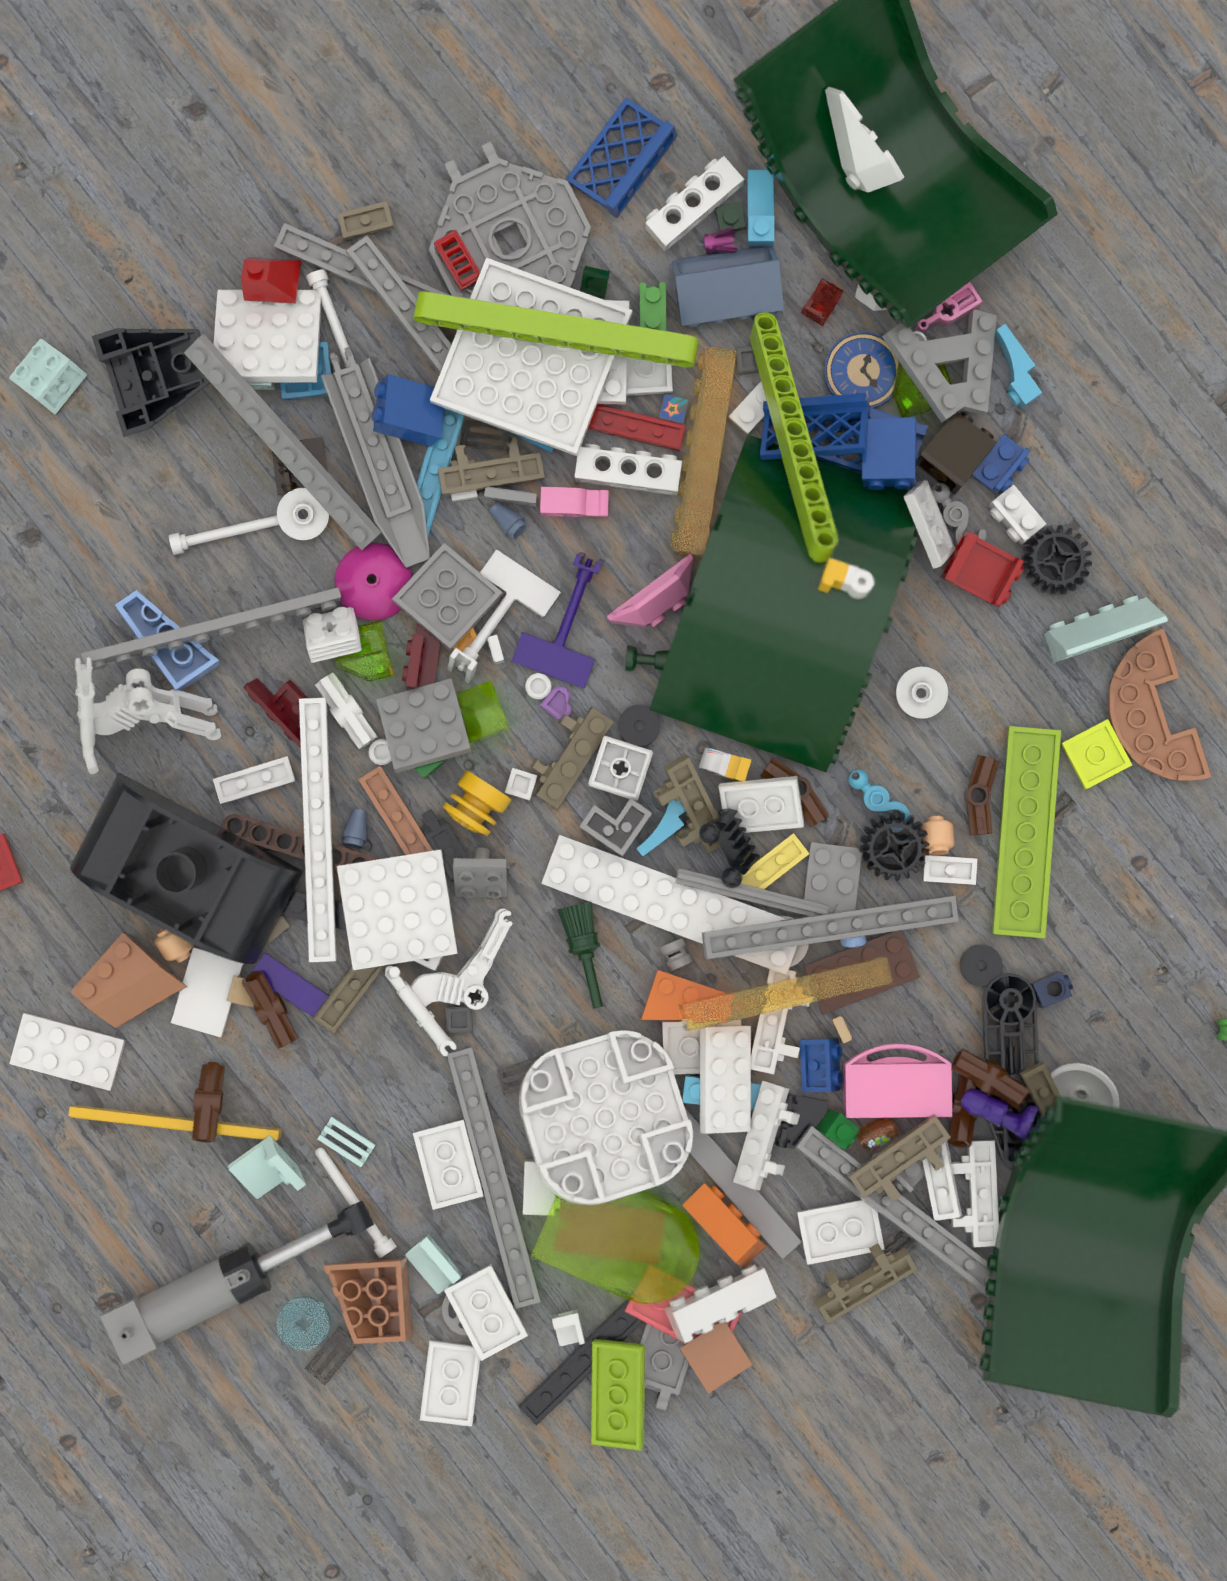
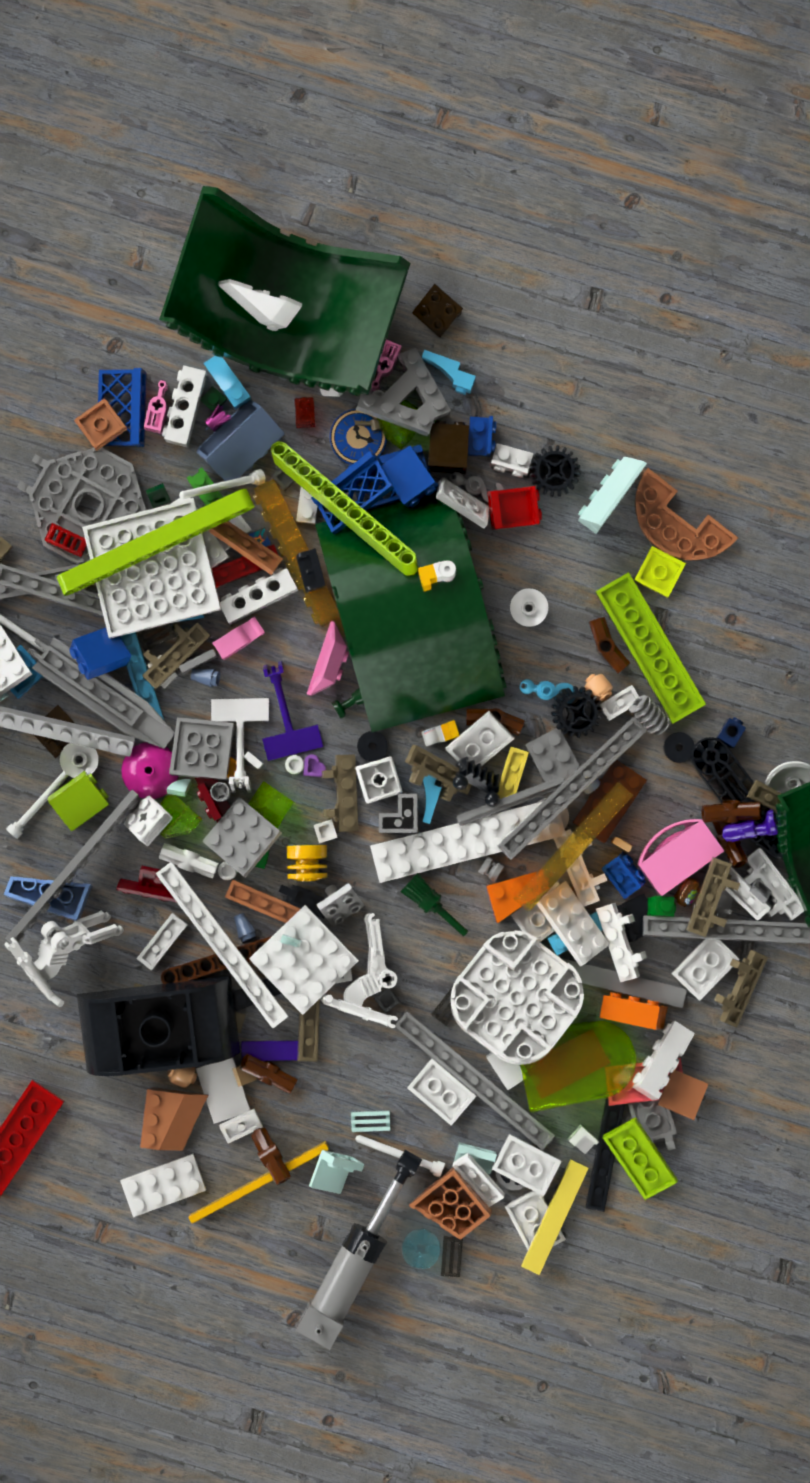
camera: 30 degrees left, 0 degrees up
none -> lime brick [47,771,109,832]
none -> nougat tile [74,398,127,451]
none -> bright pink piece [144,380,168,434]
none -> light aqua tile [167,779,192,797]
none -> white piece [179,469,266,499]
none -> nougat plate [208,521,283,575]
none -> light grey wheel [210,782,231,802]
none -> white plate [219,1109,263,1143]
none -> light aqua tile [280,934,302,947]
none -> black hinge [296,548,326,593]
none -> dark tan hand [355,419,382,432]
none -> dark brown hinge [412,284,463,338]
none -> white plate [453,1153,505,1207]
none -> light yellow tile [521,1159,589,1275]
none -> light grey piece [629,695,671,735]
none -> flat silver tile [749,879,771,904]

